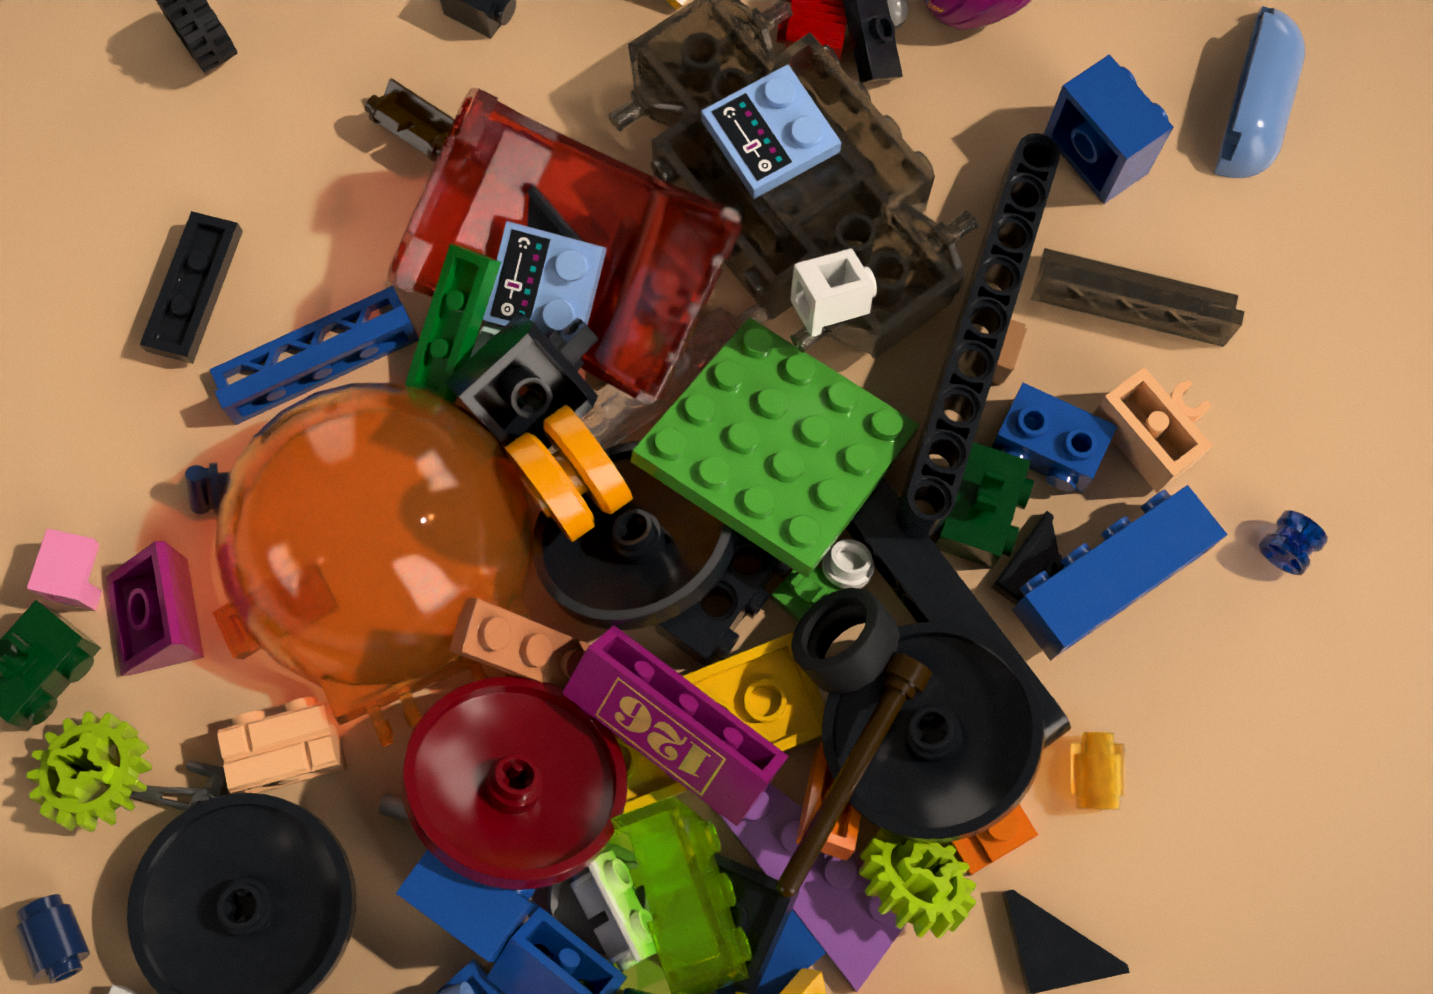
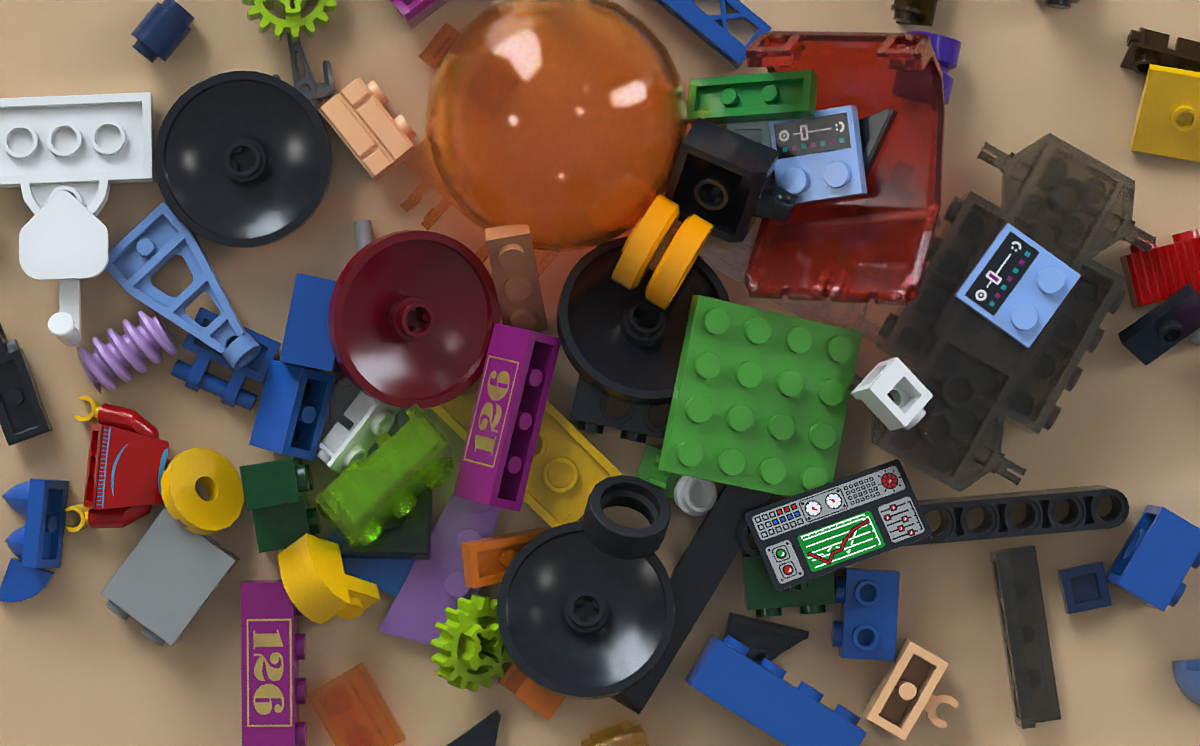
camera: 65 degrees right, 15 degrees up
dark brown piece [776,652,933,898] -> none
medium nougat tile [992,319,1027,386] -> none
none -> sticker [745,459,932,591]
none -> dark blue plate [1057,562,1112,614]

